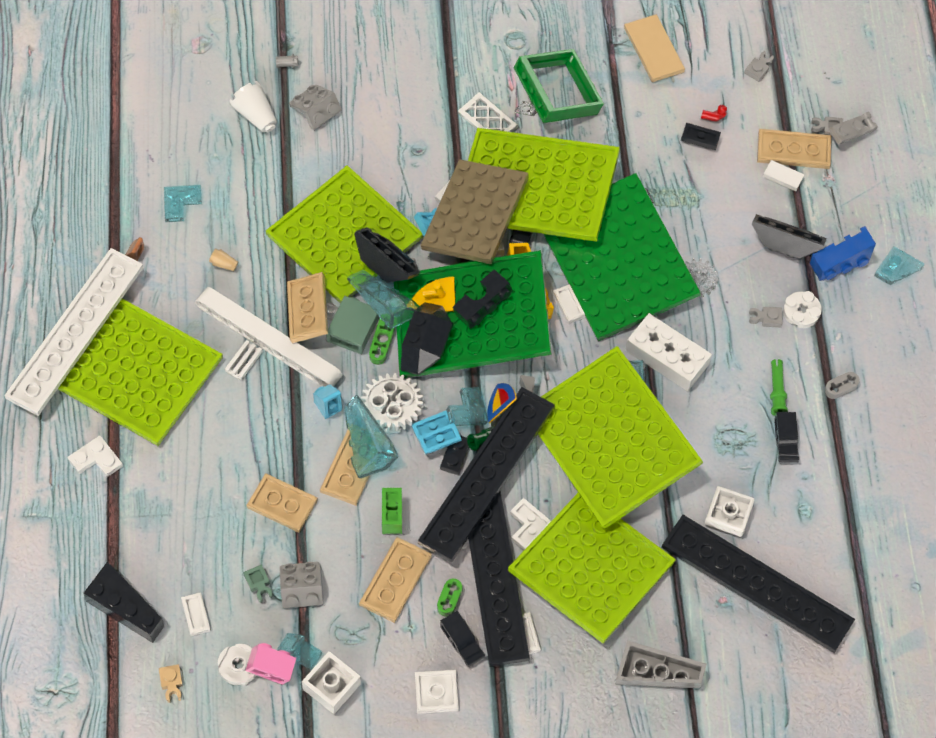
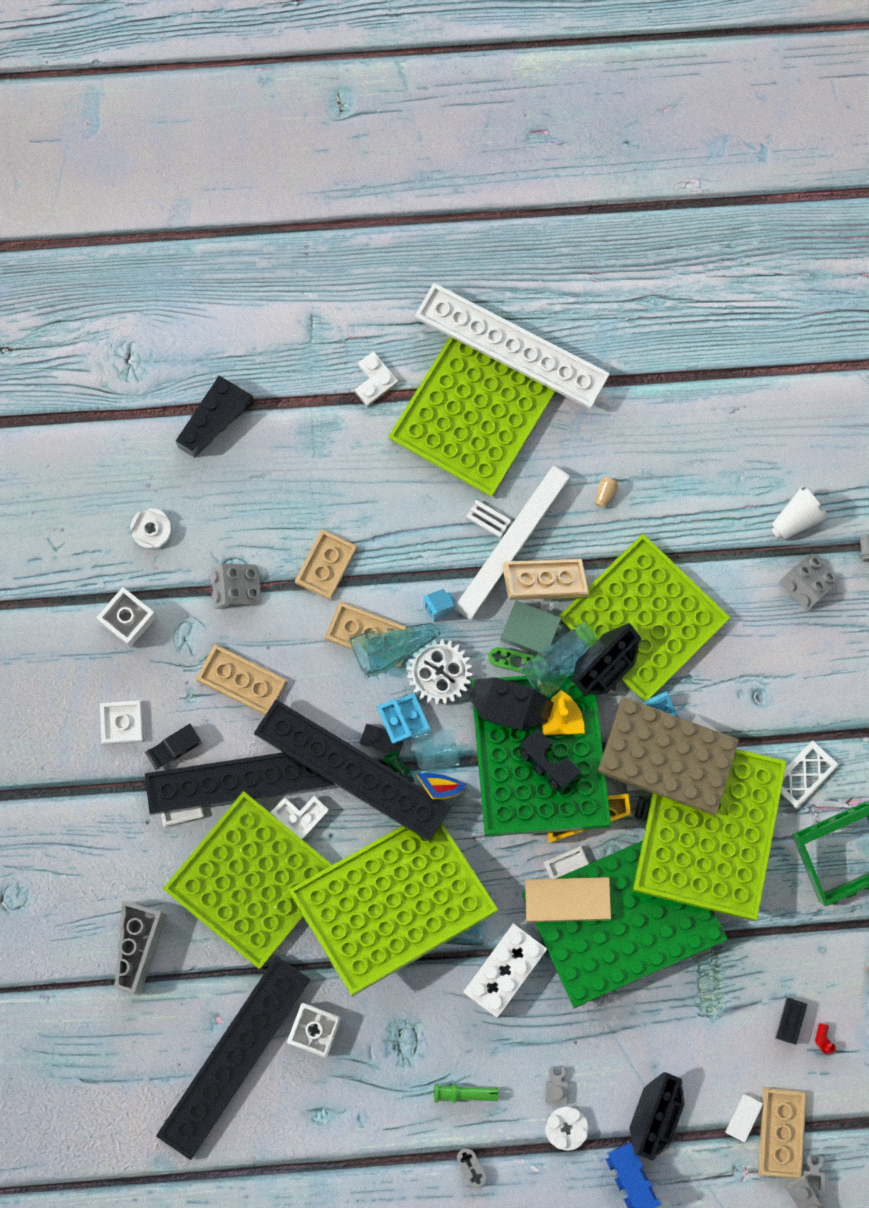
camera: 90 degrees right, 15 degrees up
nougat slope [125,237,145,261] -> none
tan plate [159,664,183,703] -> none
clear light blue plate [164,185,202,222] -> none
white tile [181,592,211,637] -> none
sand green plate [243,564,273,603] -> none
bright pink brick [246,643,296,685] -> none
clear light blue slope [277,633,322,670] -> none
bright green brick [382,488,402,534] -> none
bright green beam [437,579,462,617] -> none
light grey slope [519,375,535,392] -> none
black piece [774,412,799,462] -> none
none -> tan tile [525,877,611,922]

